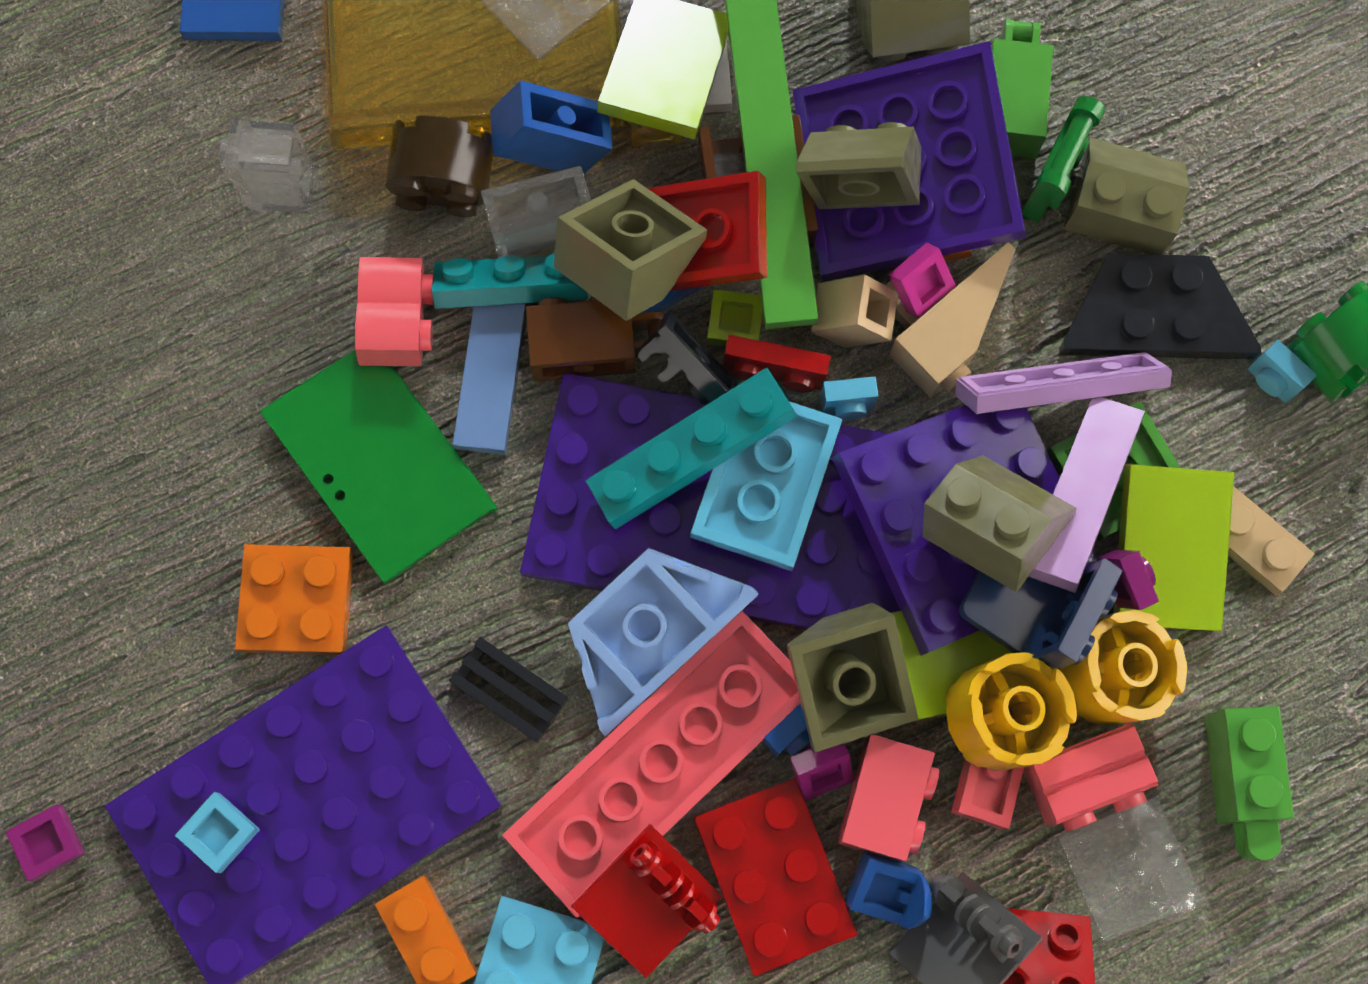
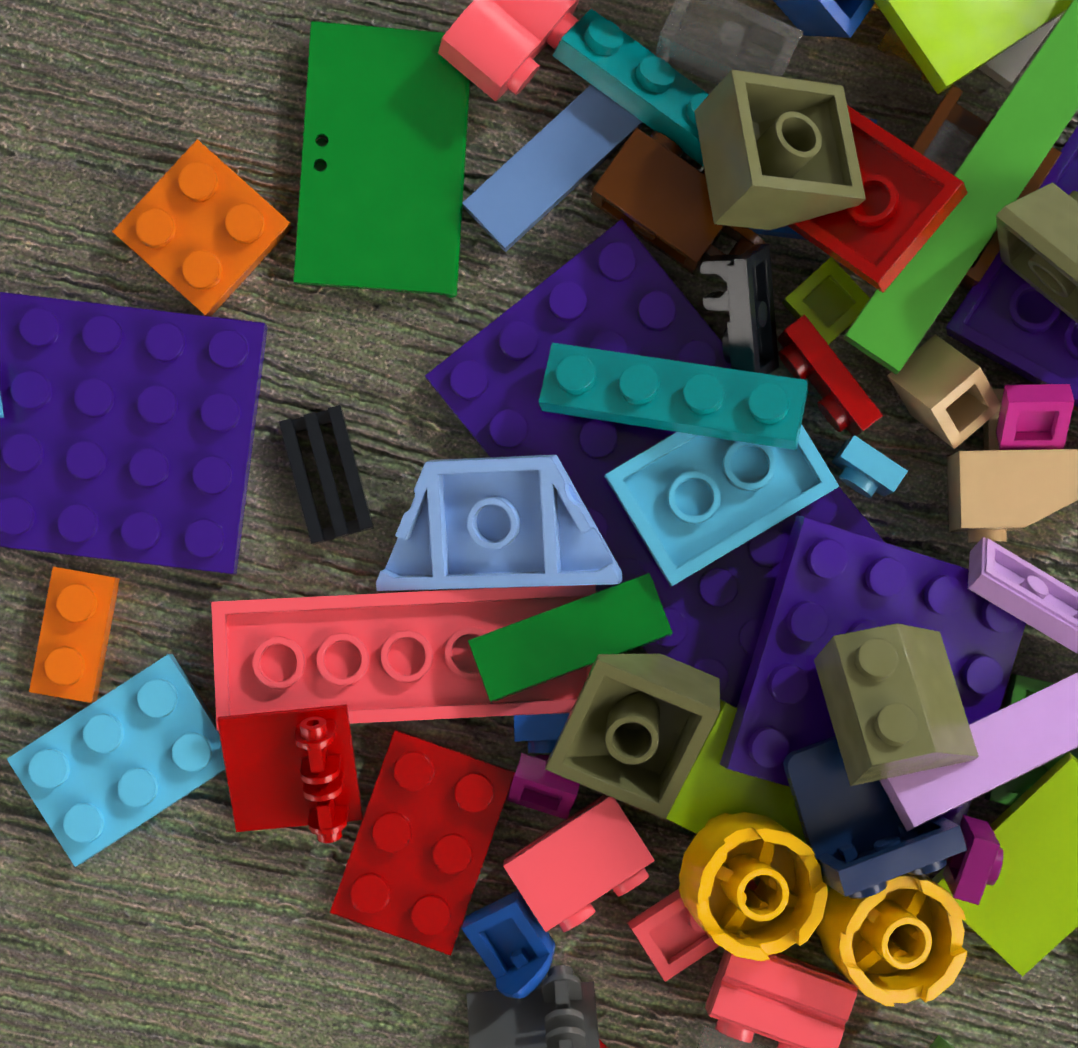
camera: 40 degrees right, 10 degrees up
none -> green tile [468,573,673,703]

